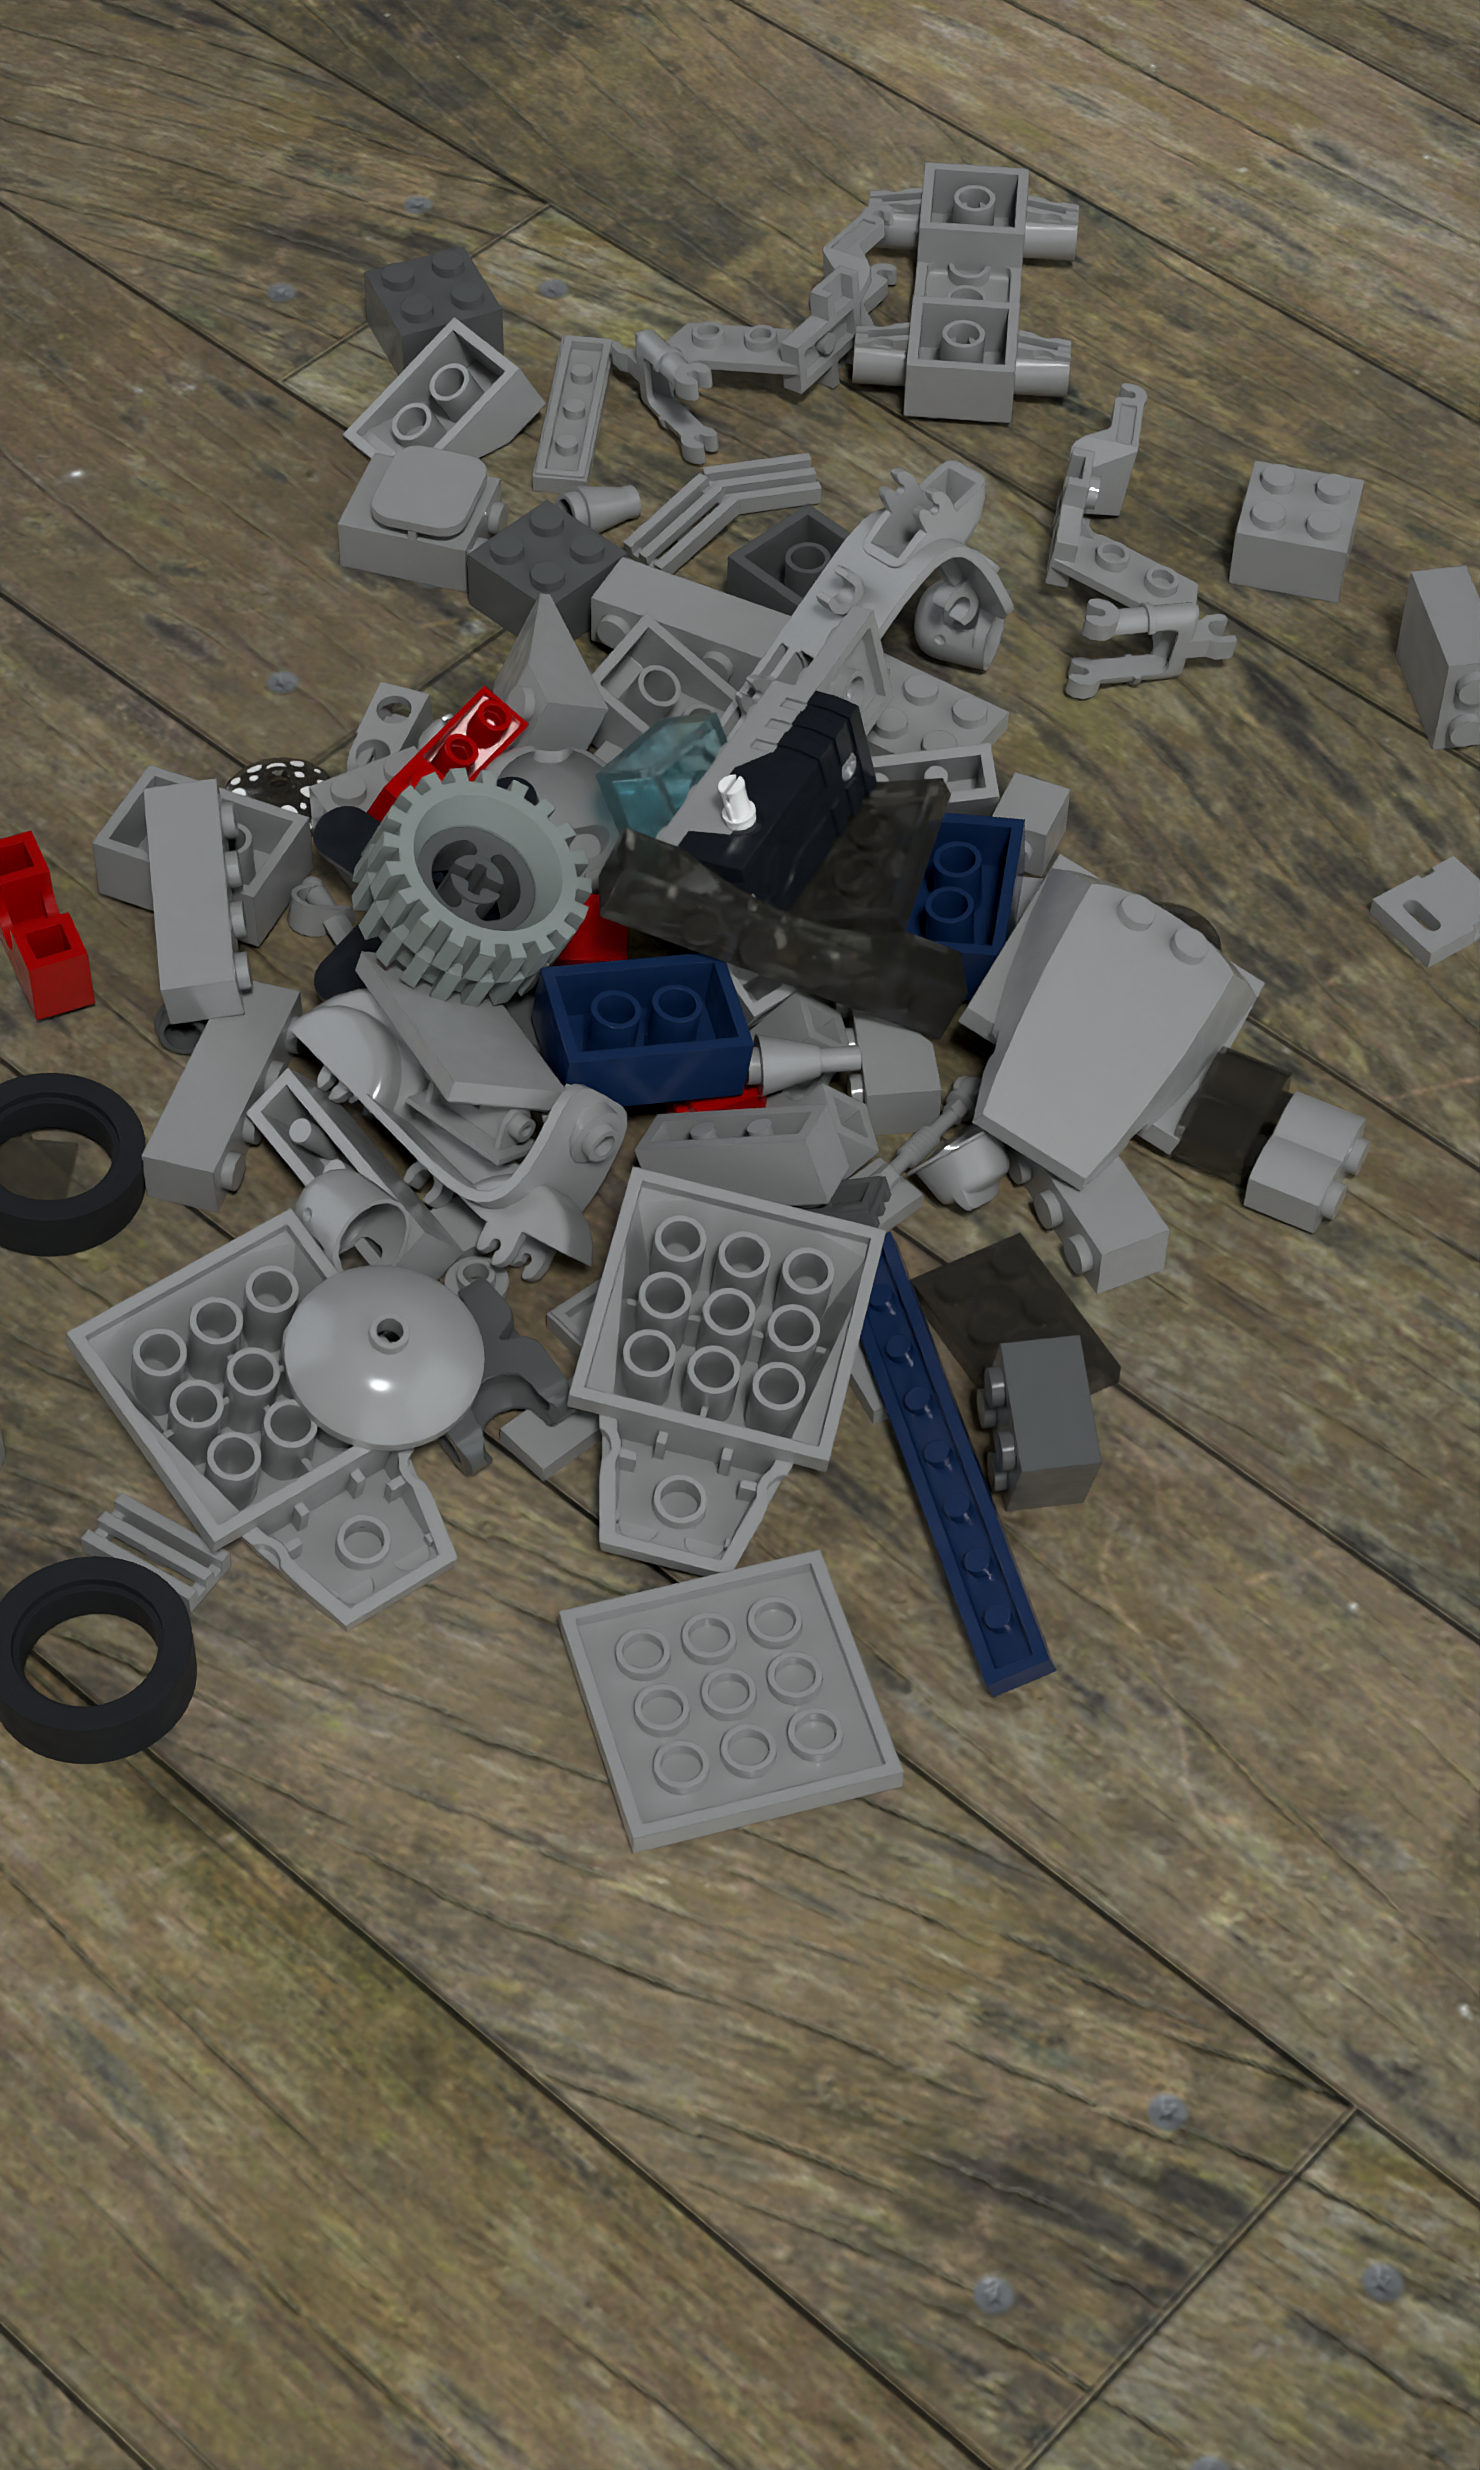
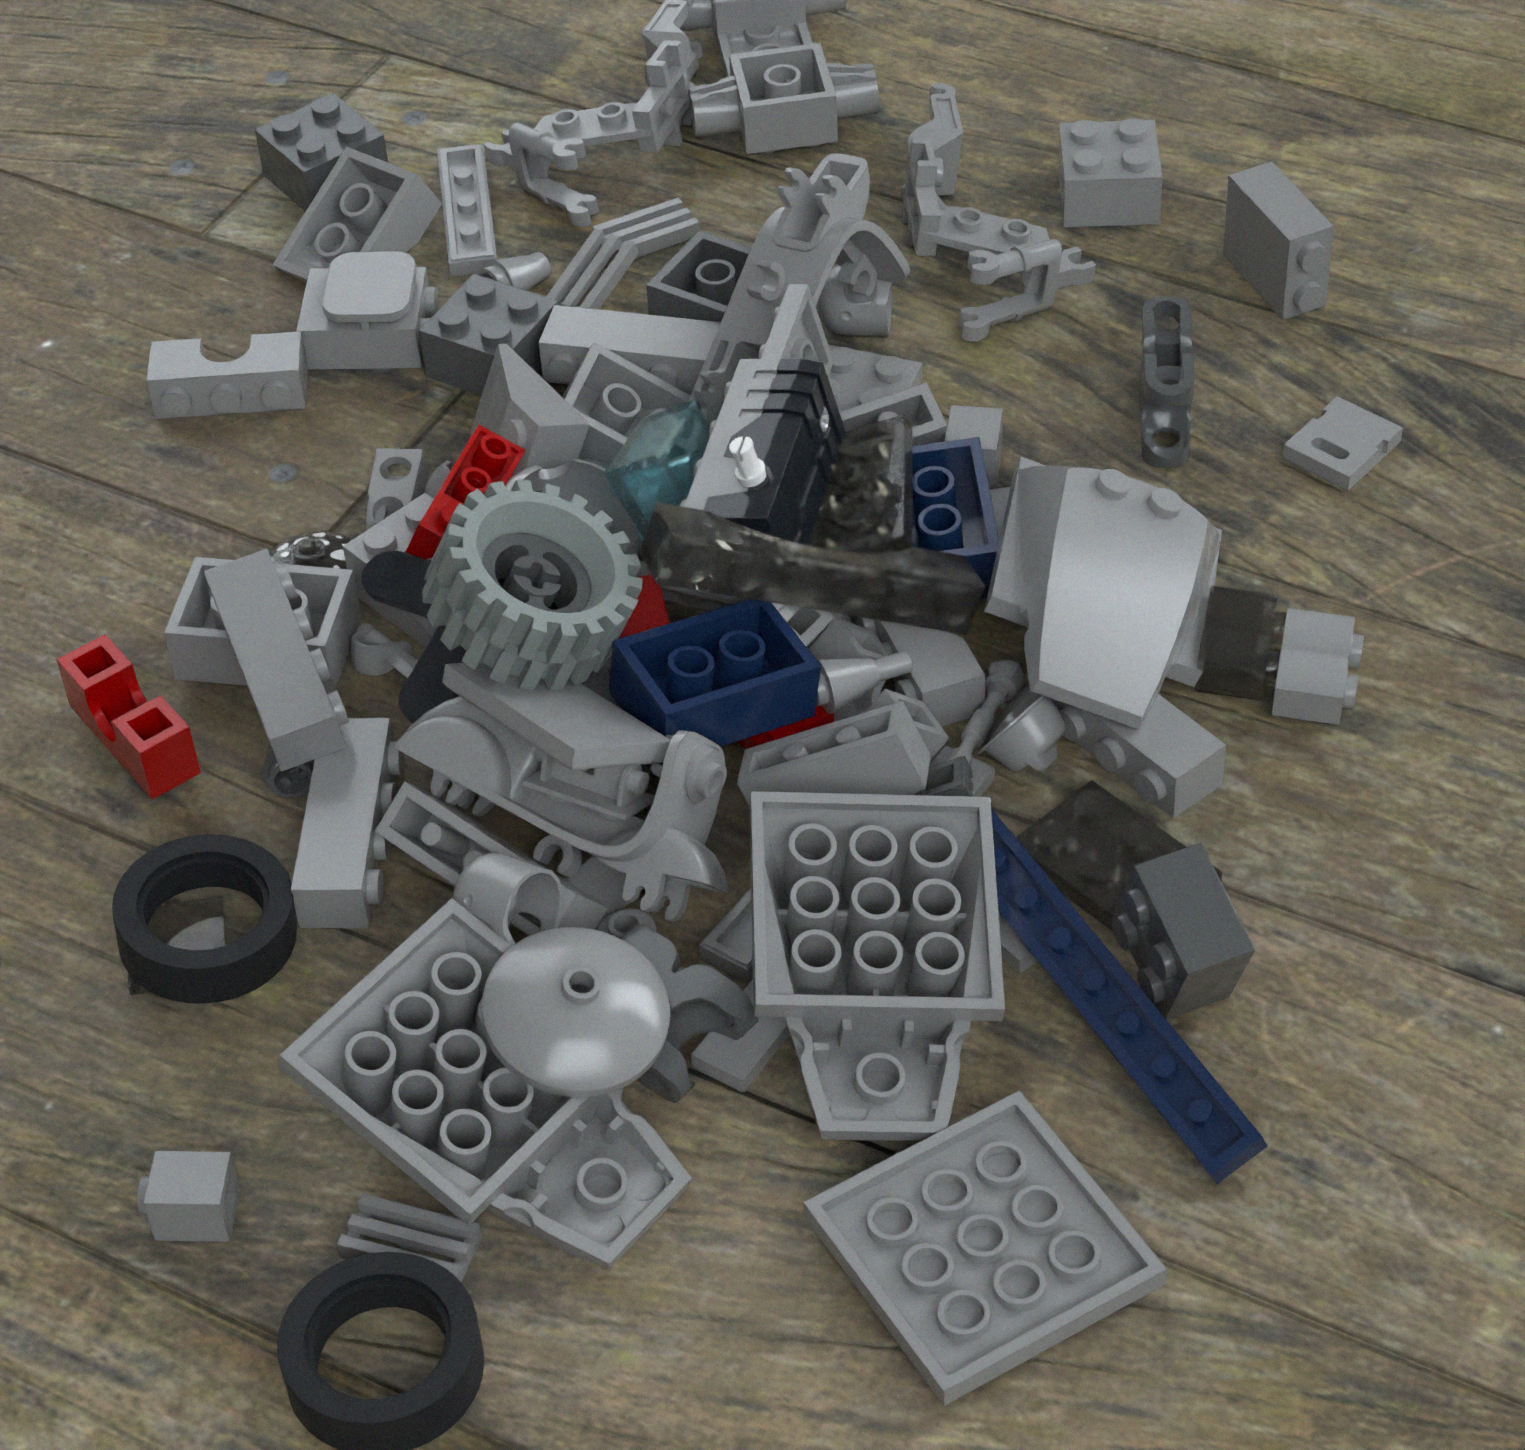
camera: 10 degrees left, 5 degrees down
none -> light grey arch [146,331,308,419]
none -> dark grey piece [1139,296,1195,467]

